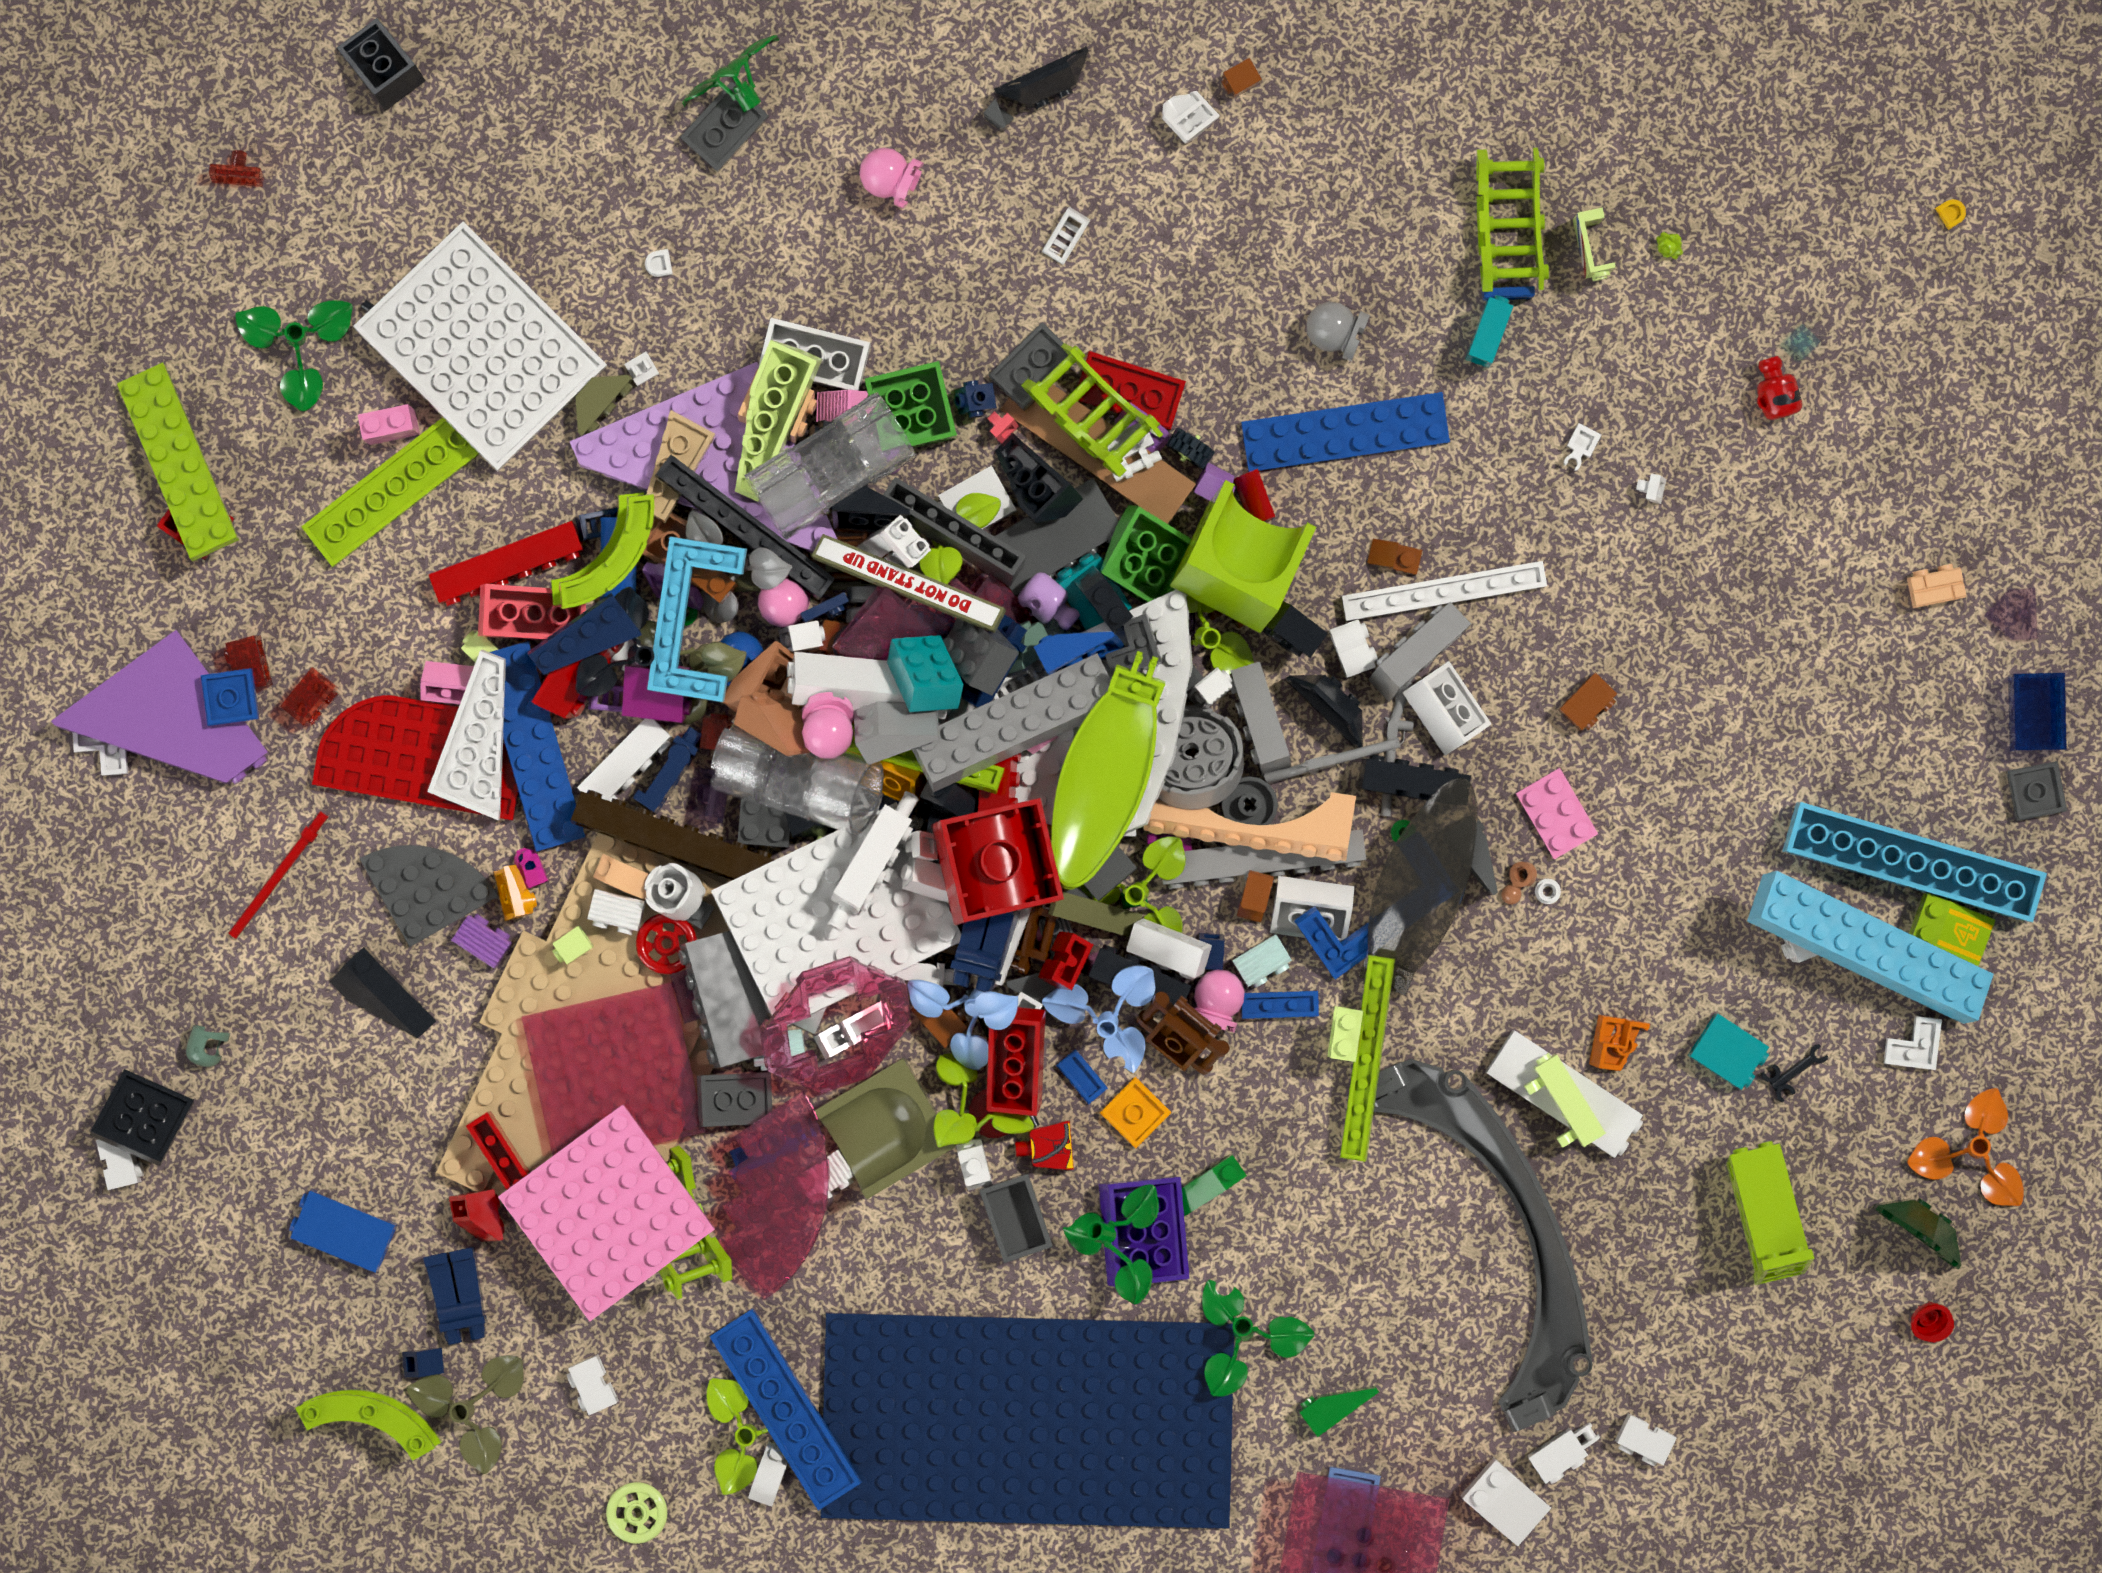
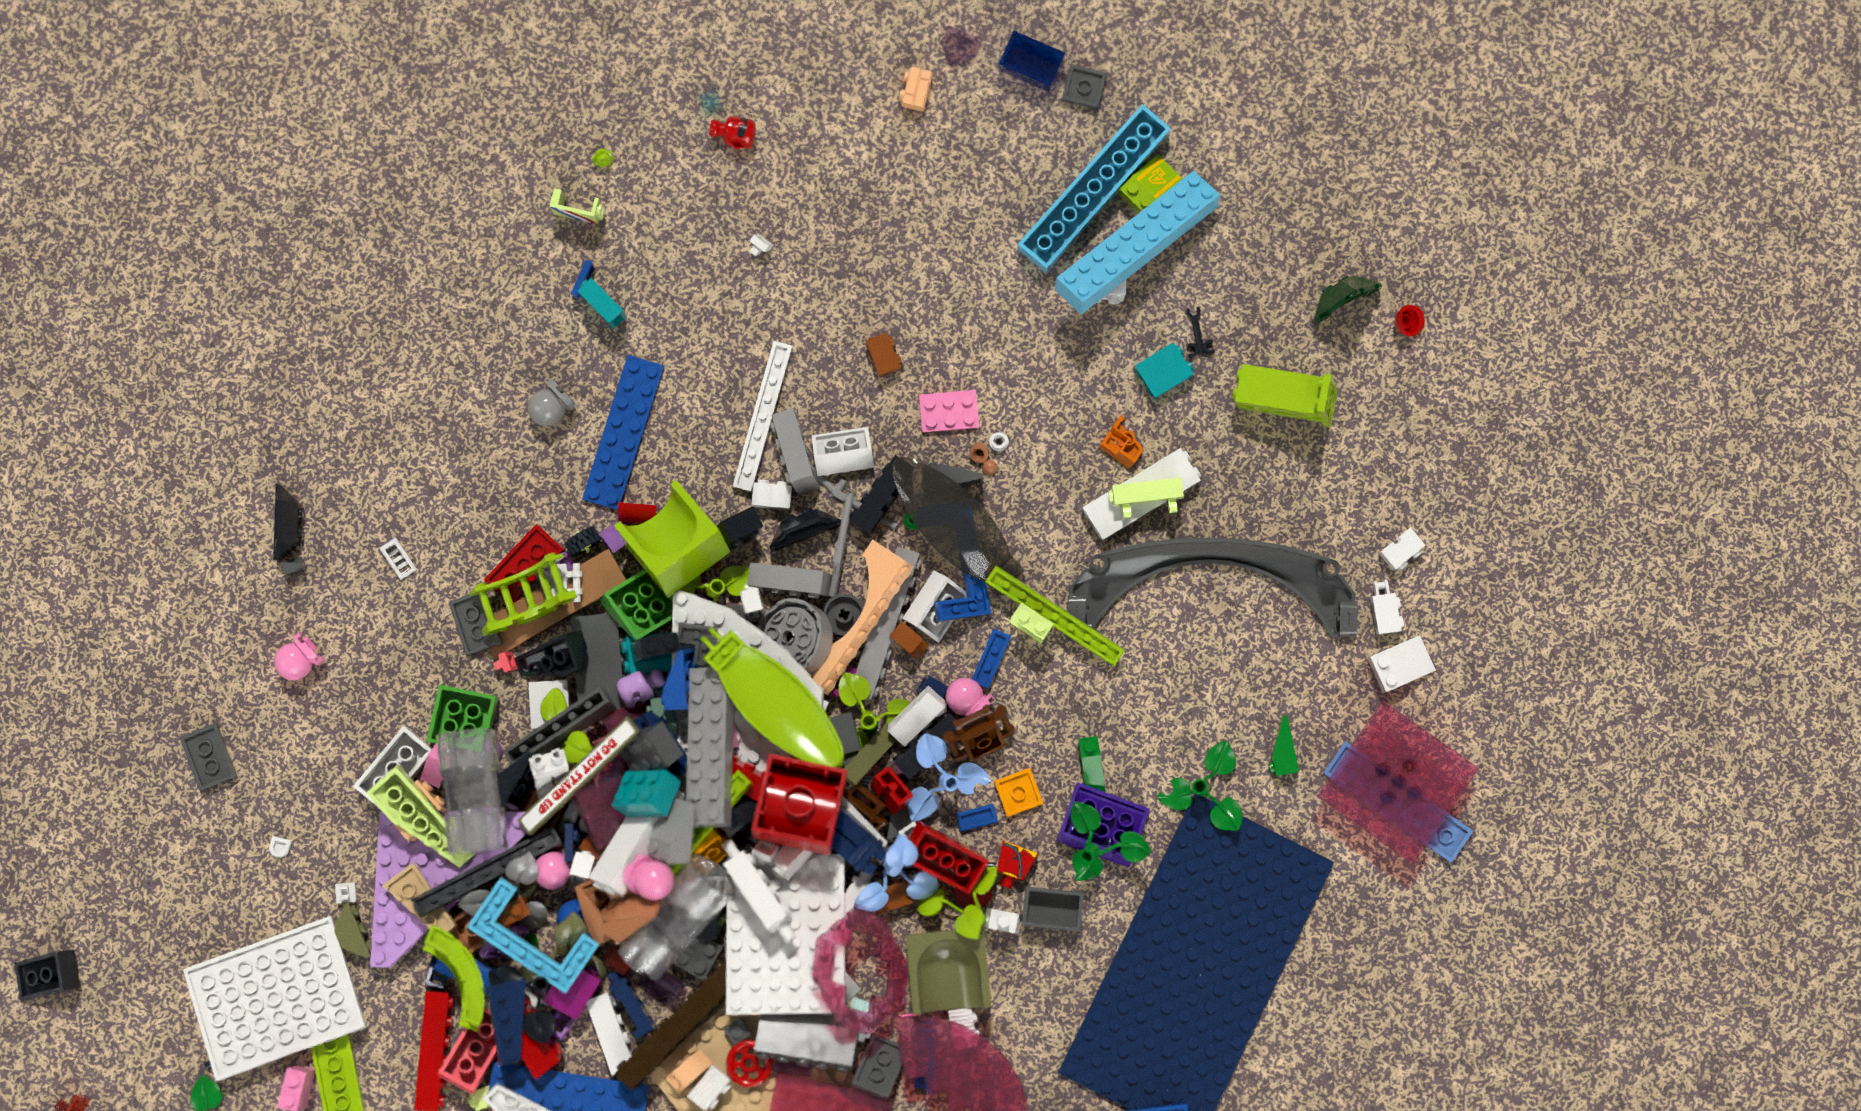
camera: 65 degrees left, 5 degrees down
white brick [644,863,706,921] -> none
green plant [682,35,779,112] -> none
white slope [814,999,898,1060] -> none
dark blue brick [954,380,997,418] -> none
white slope [1162,91,1220,144] -> none
dark orange brick [1221,57,1262,98] -> none
light aqua brick [1232,934,1292,988] -> none
dark orange slope [1367,538,1423,575] -> none
lime fence [1476,148,1549,292] -> none
white plate [1563,423,1601,471] -> none
white plate [1883,1016,1942,1070] -> none
orange plant [1907,1088,2024,1206] -> none

